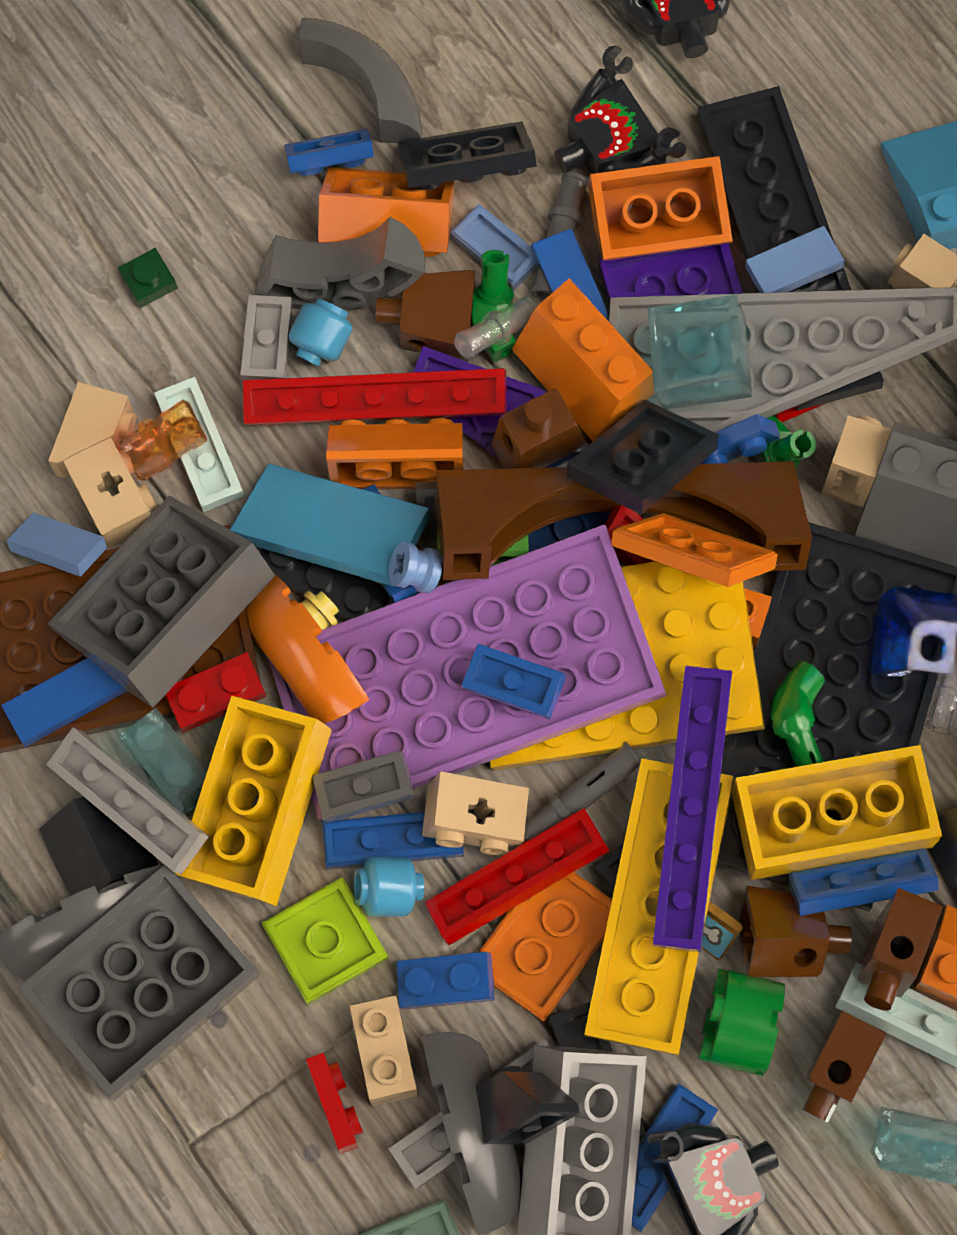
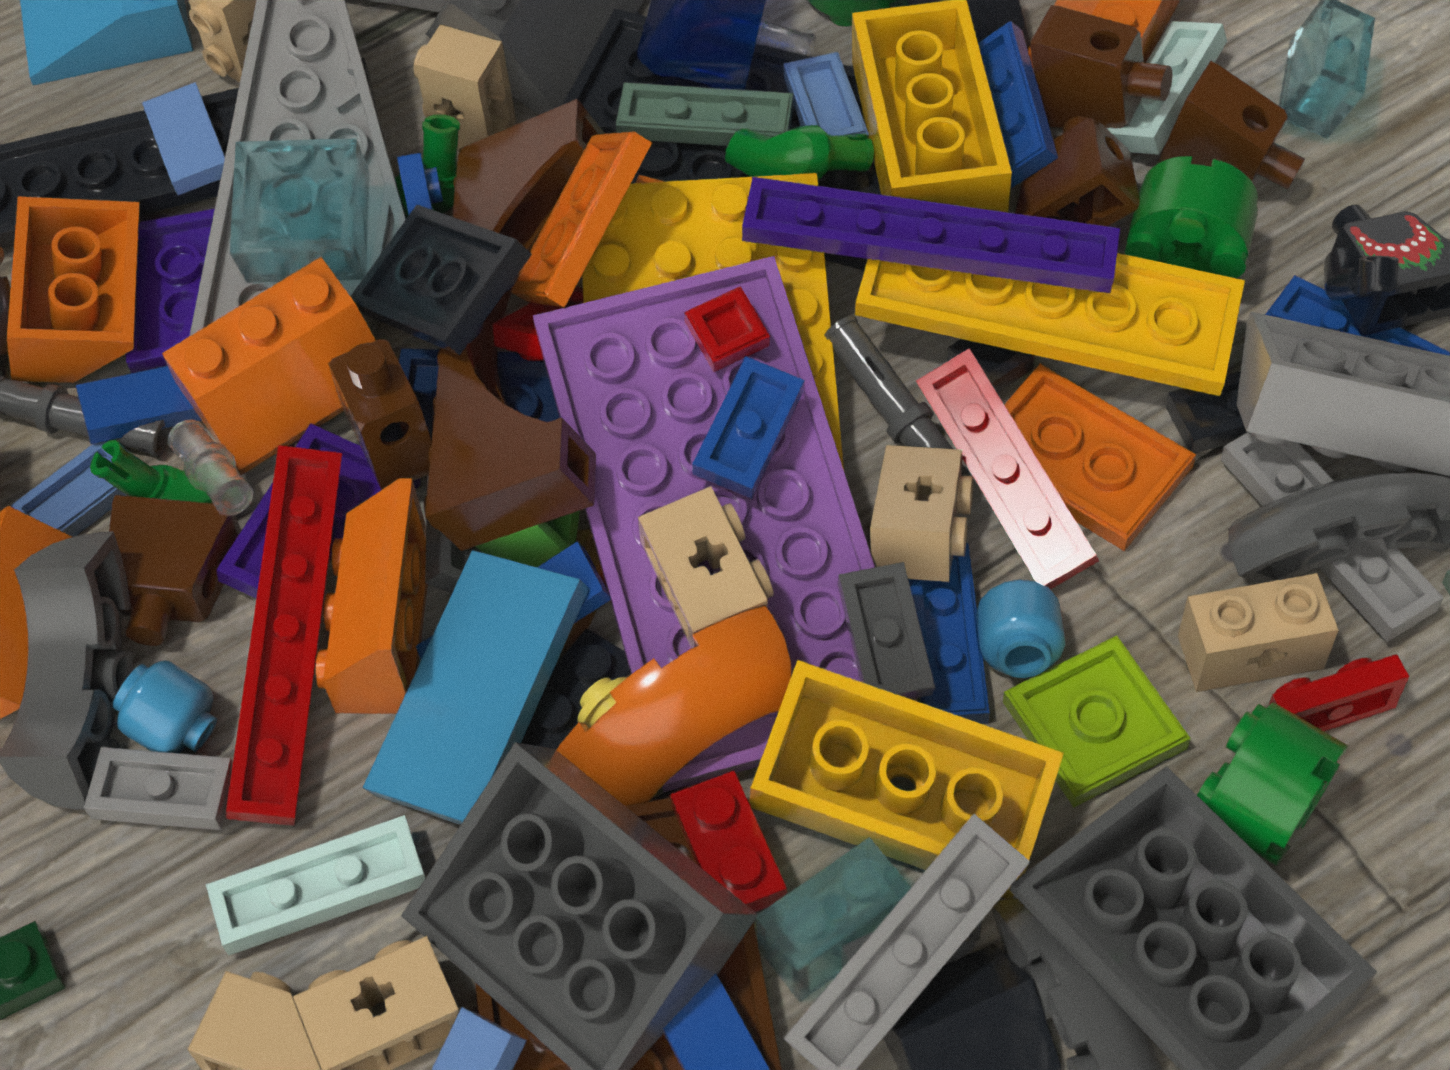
camera: 85 degrees left, 15 degrees down
clear orange hips [119,400,207,481] -> none
medium blue wheel [388,541,443,594] -> none
blue plate [397,952,495,1010] -> none
black slope [476,1066,580,1145] -> none
none -> sand green tile [616,82,793,146]
none -> tan brick [638,486,774,649]
none -> red tile [684,286,770,372]
none -> medium blue tile [783,52,869,139]
none -> green brick [1197,702,1349,866]

